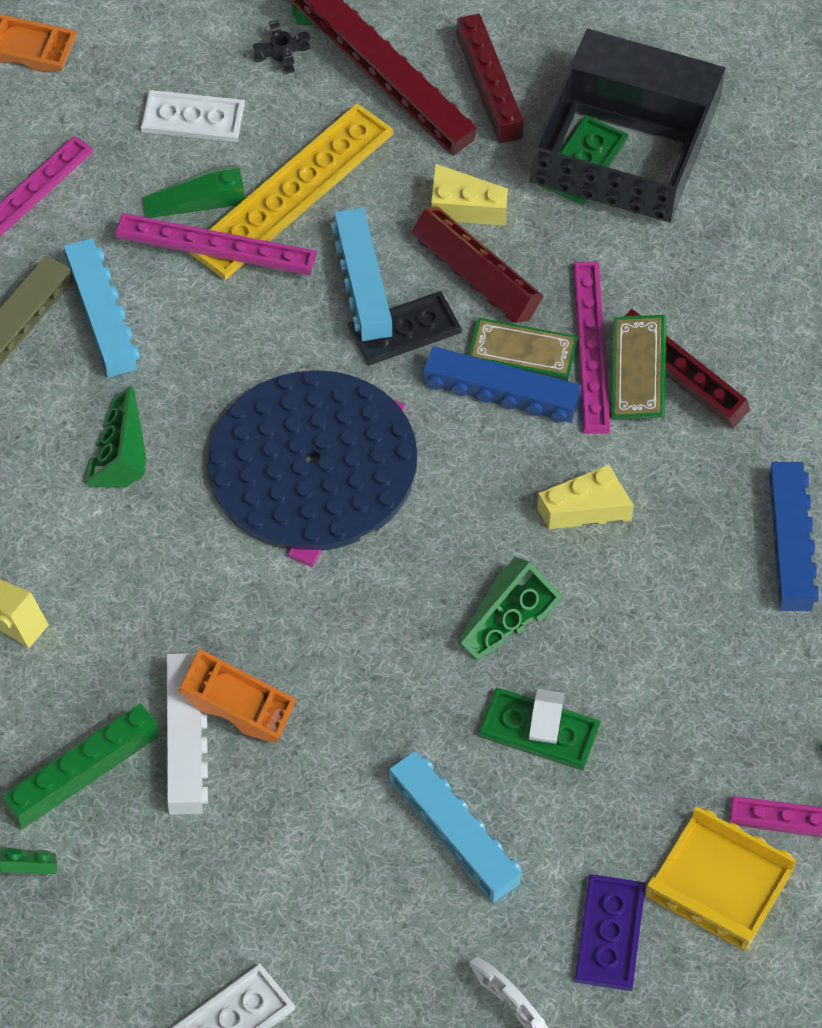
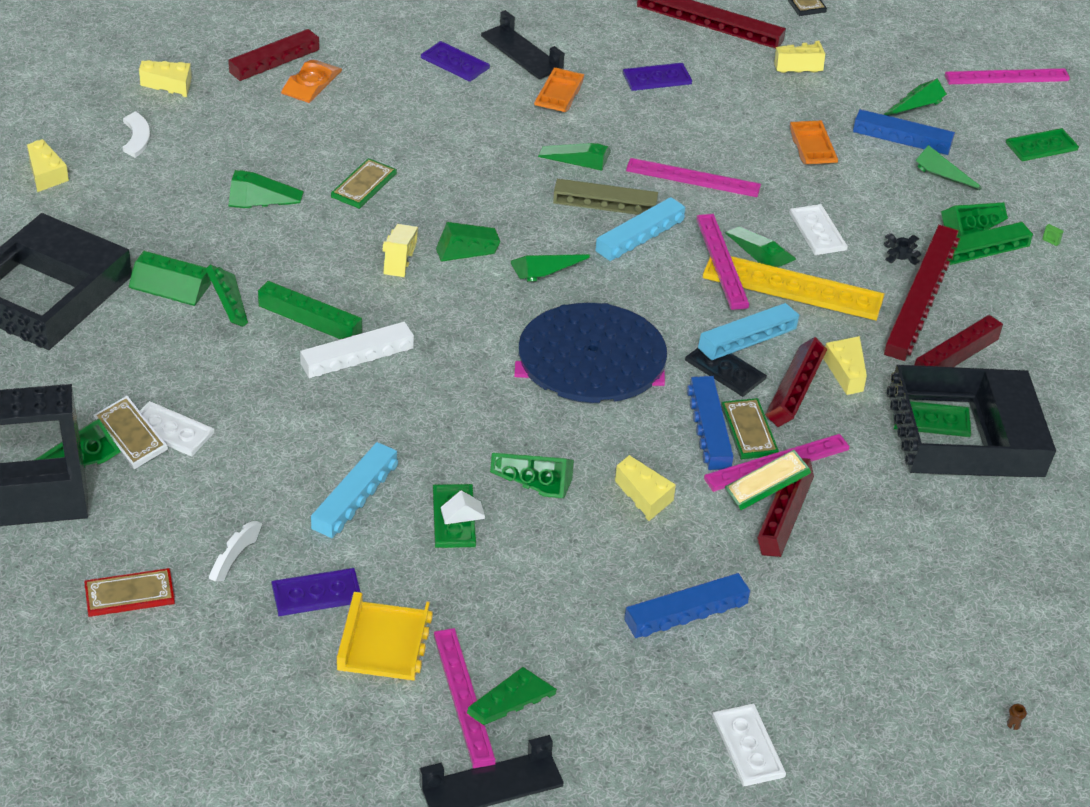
camera: 65 degrees right, 15 degrees down
orange slope [178,648,297,743] -> none
none -> green wedge [436,222,500,262]

